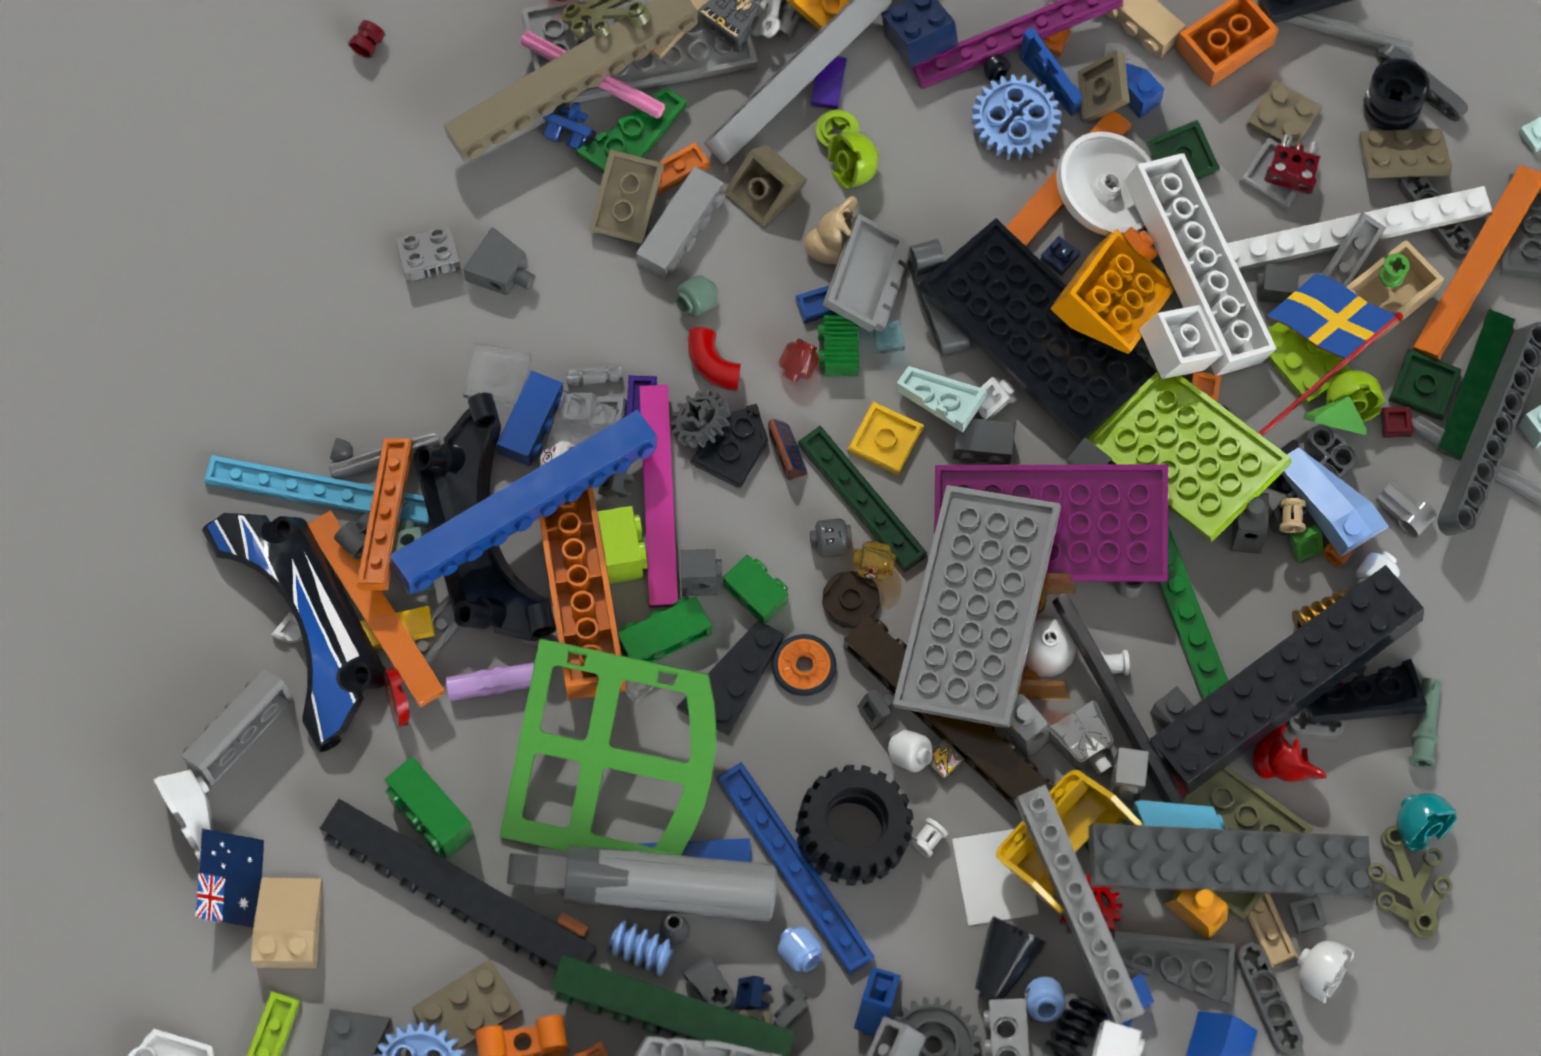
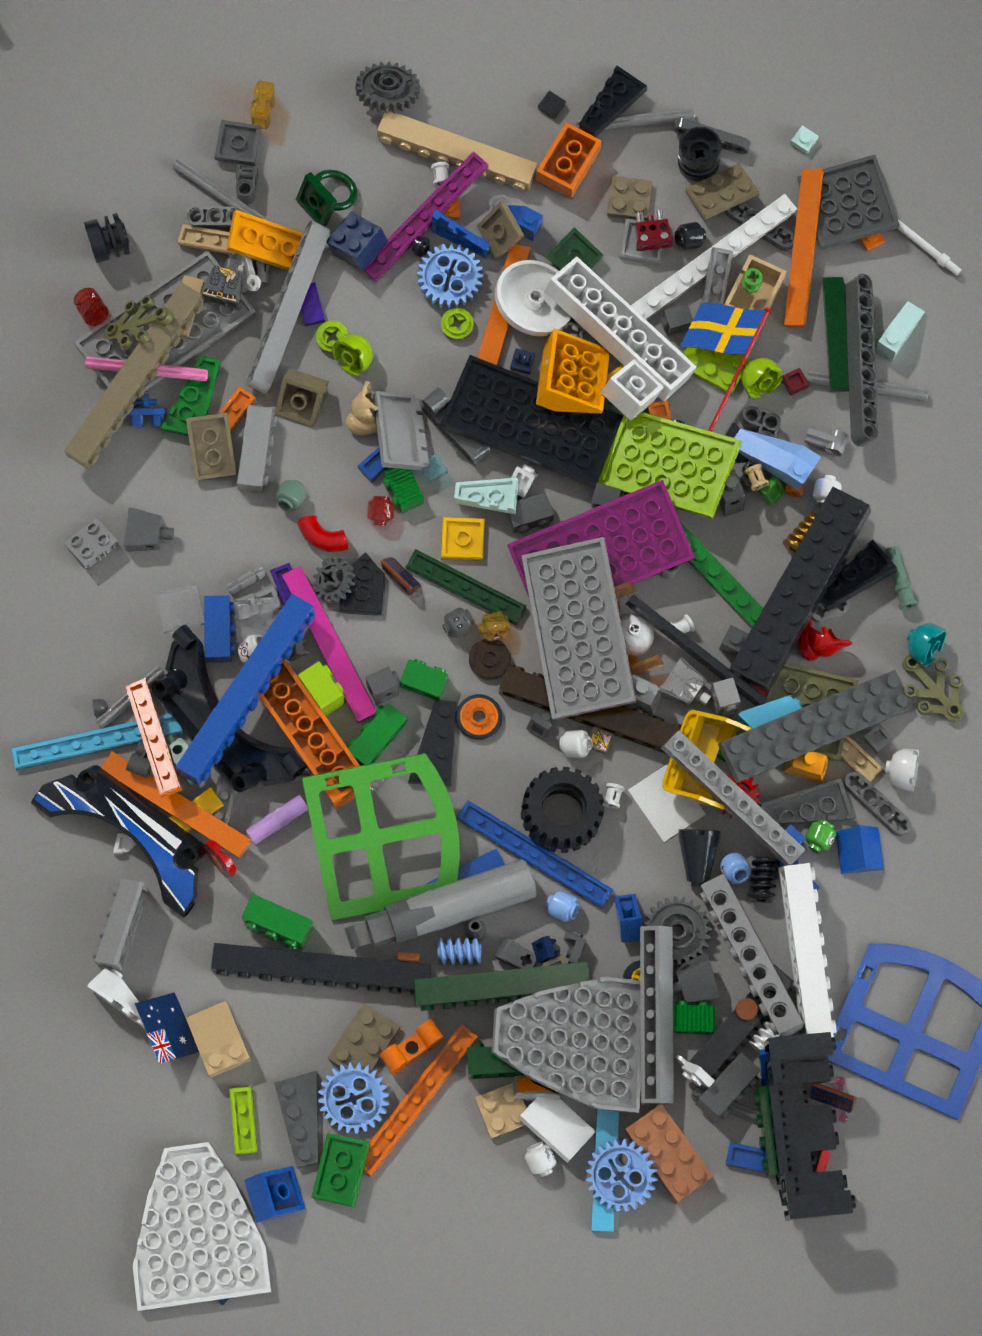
camera: 25 degrees left, 5 degrees up
orange plate [1123,227,1159,261] -> none
bright green slope [1303,396,1367,435] -> none
dark green tile [1388,349,1462,421] -> none
none -> lime gear [441,308,474,340]
none -> black head [674,222,706,250]
none -> bright green head [805,820,837,853]

